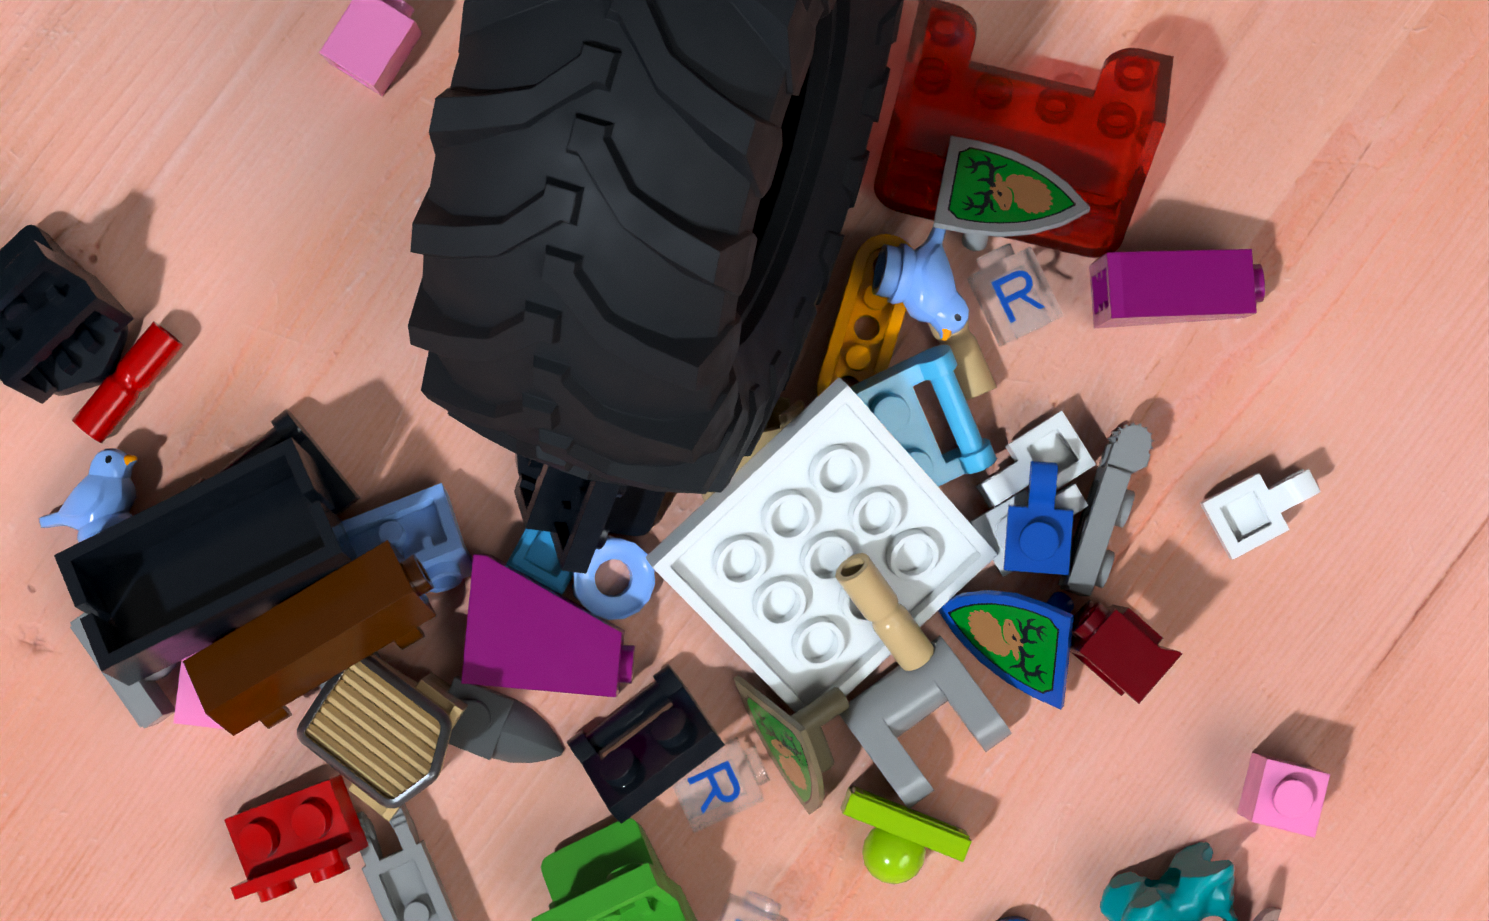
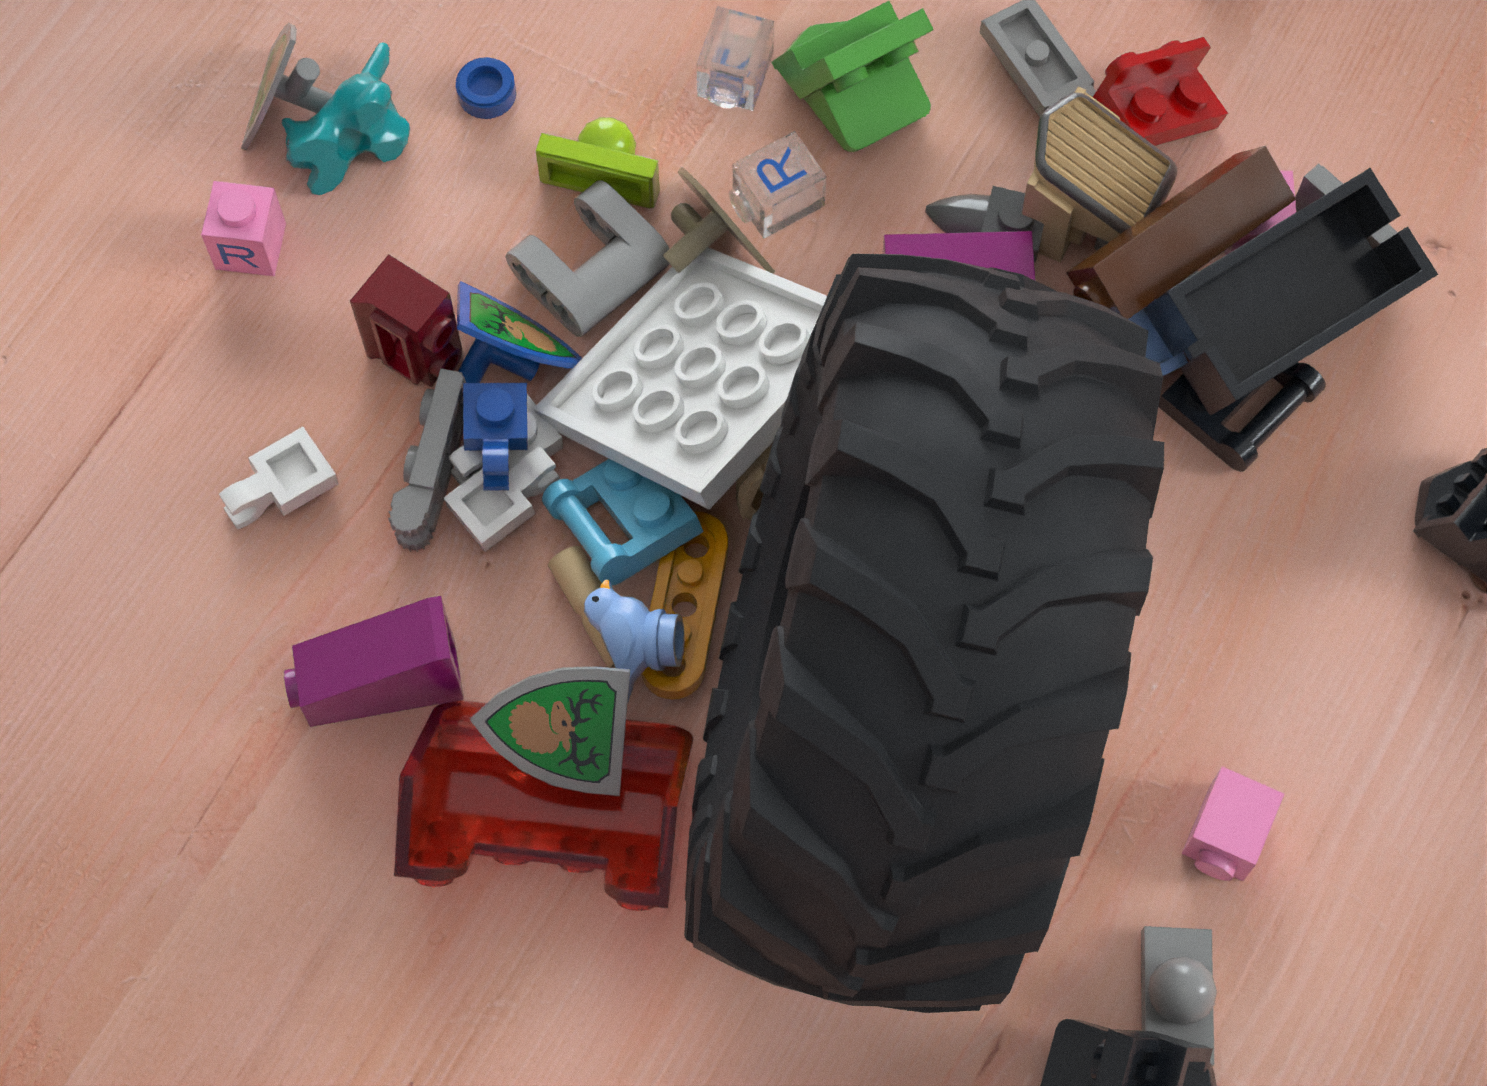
camera: 175 degrees right, 20 degrees down
light blue animal [39,448,137,542] -> none
red piece [72,321,184,443] -> none
black plate [567,664,725,824] -> none
tan piece [835,553,934,671] -> none
clear brick [967,243,1064,348] -> none

